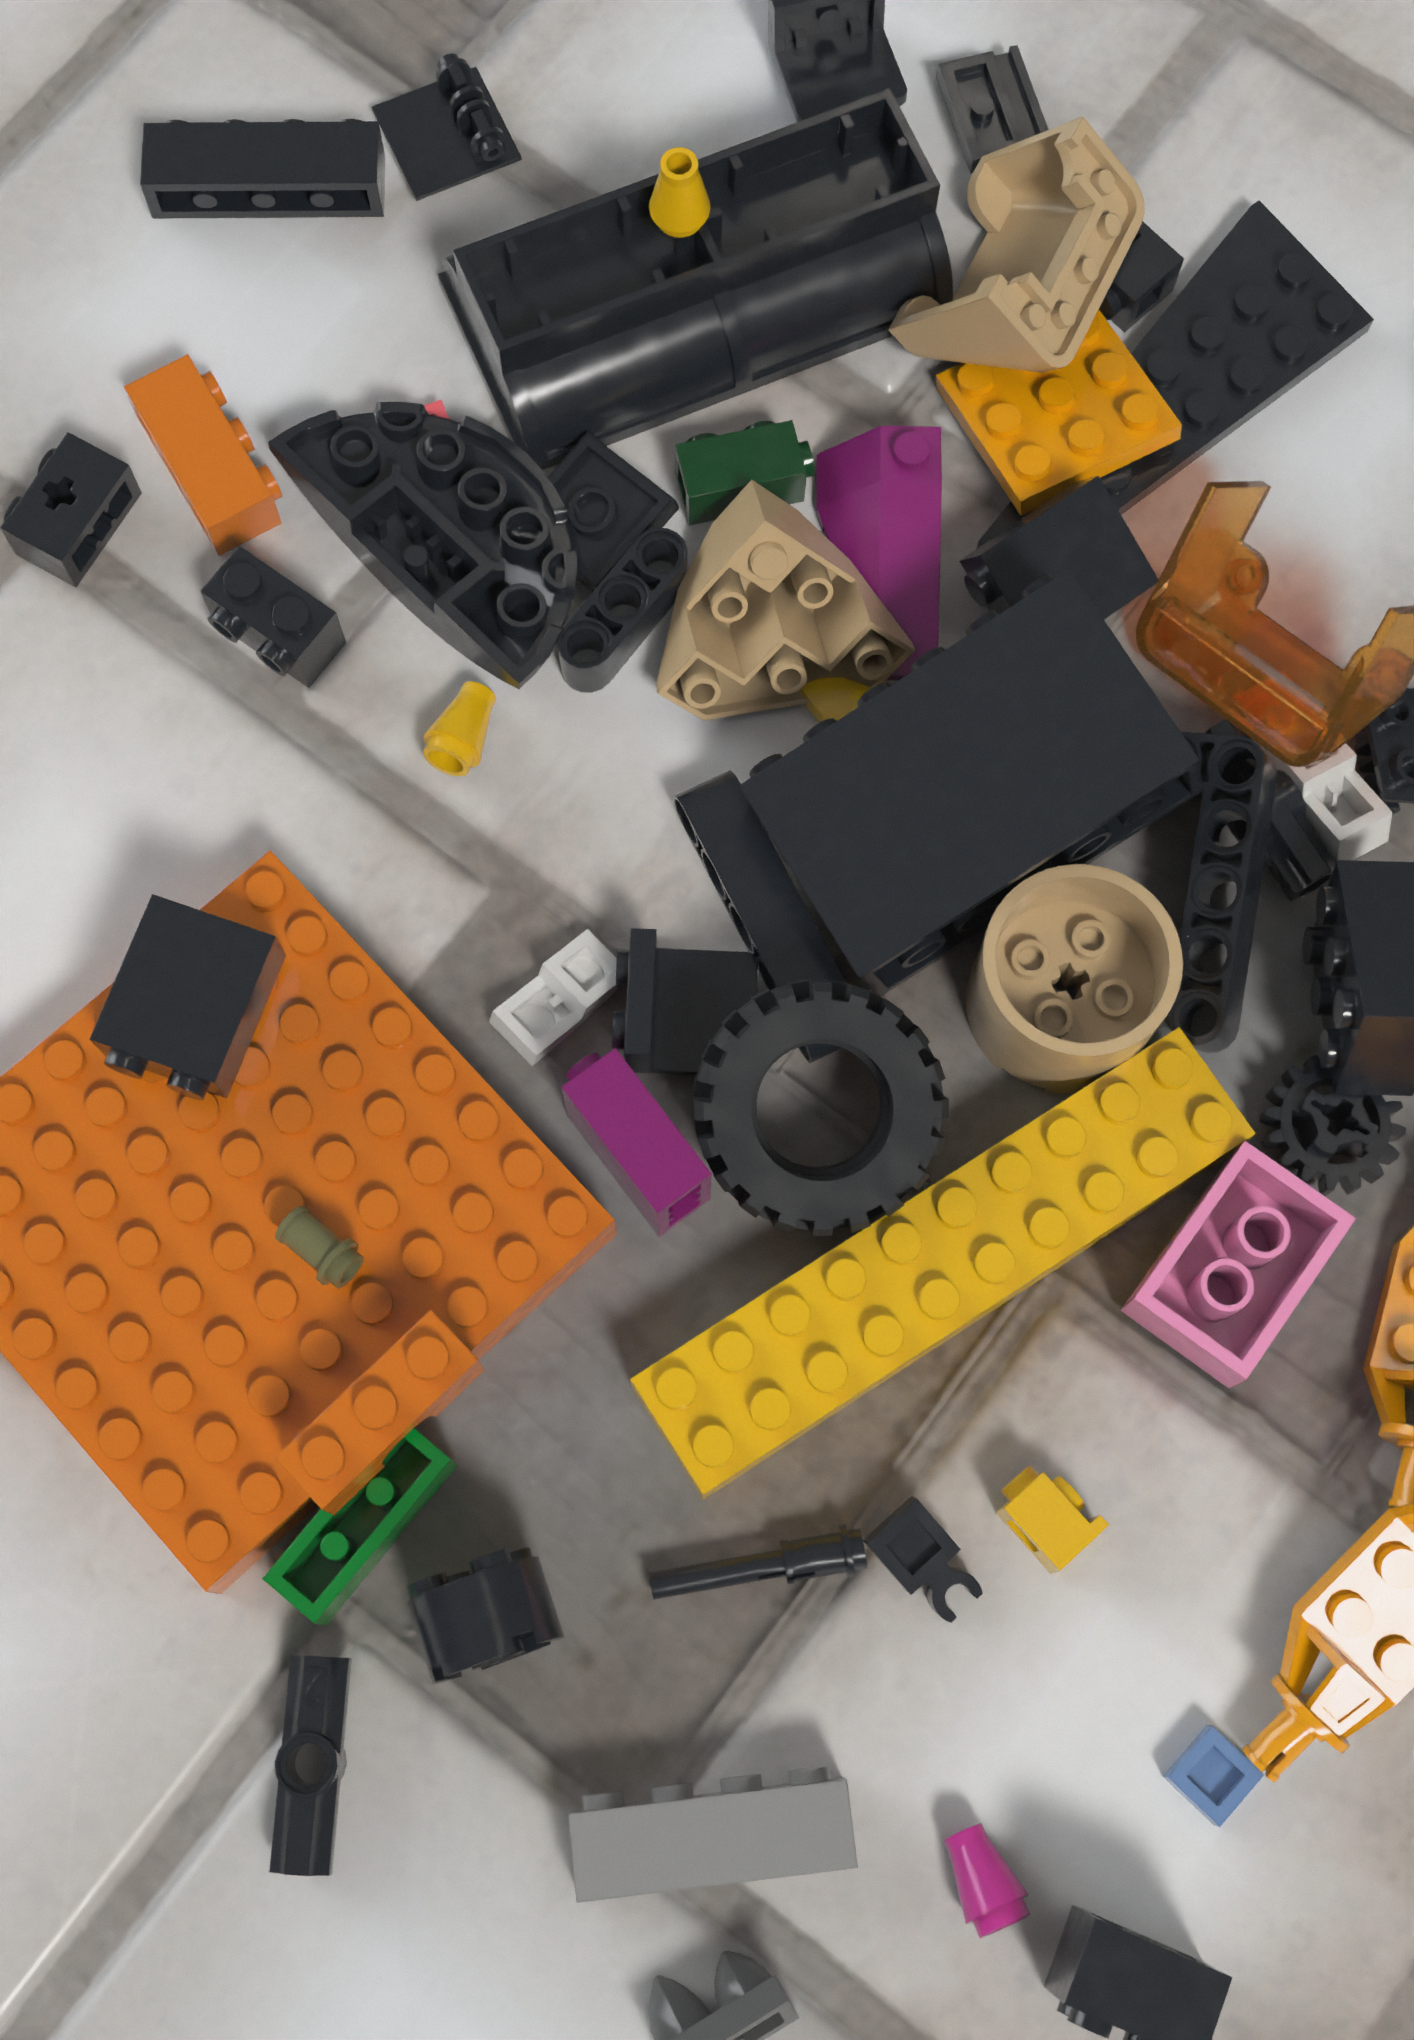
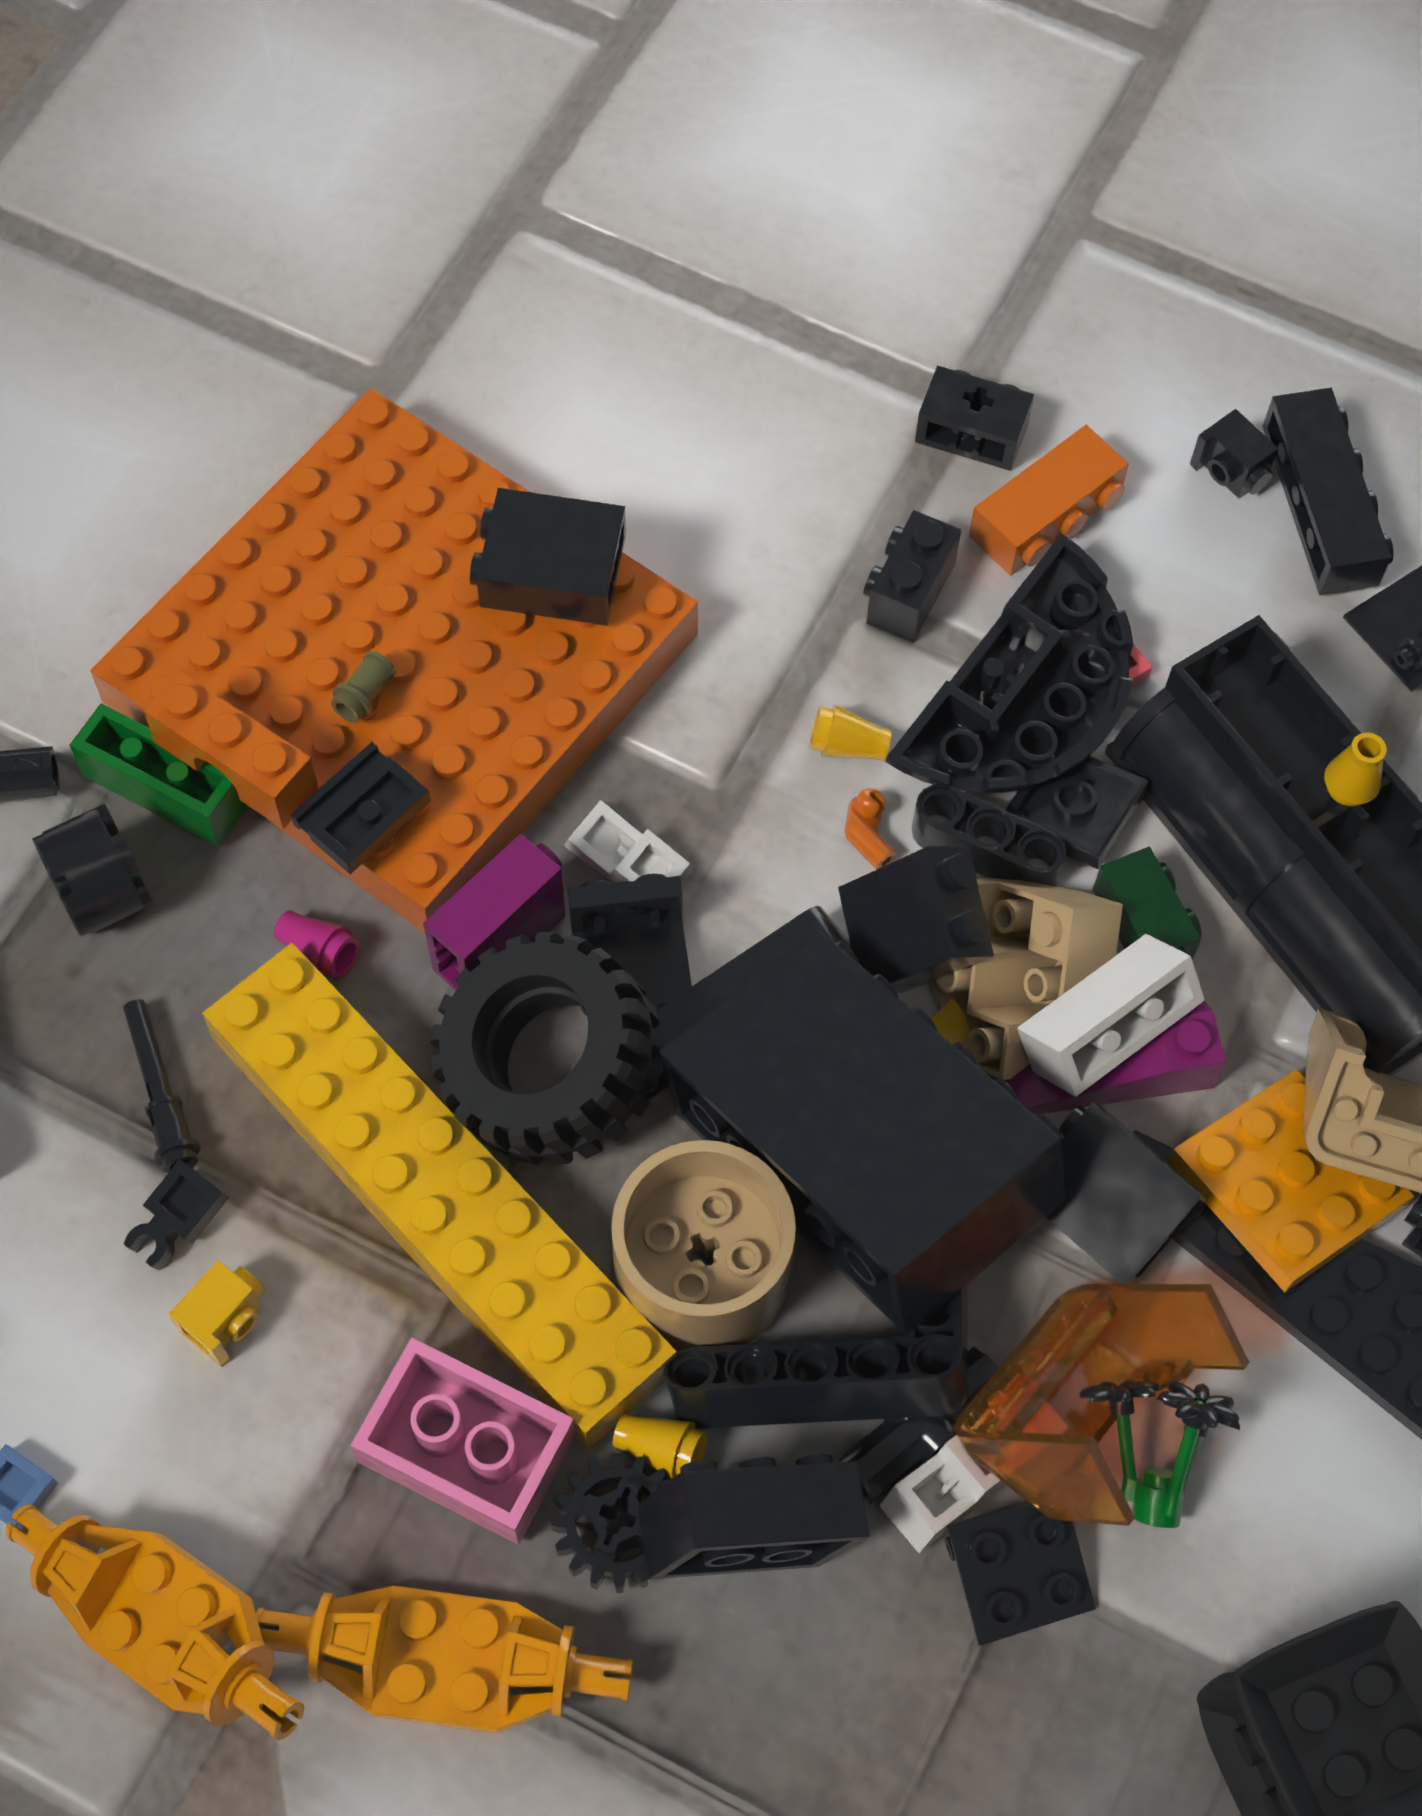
camera: 80 degrees right, 10 degrees down
none -> dark pink cone [273,910,360,978]
none -> black plate [290,742,431,874]
none -> yellow cone [613,1412,707,1479]
none -> black brick [838,846,994,993]
none -> orange arm [844,788,897,870]
none -> white brick [1017,934,1205,1097]
none -> plant [1080,1379,1240,1528]
none -> black brick [1190,409,1278,499]

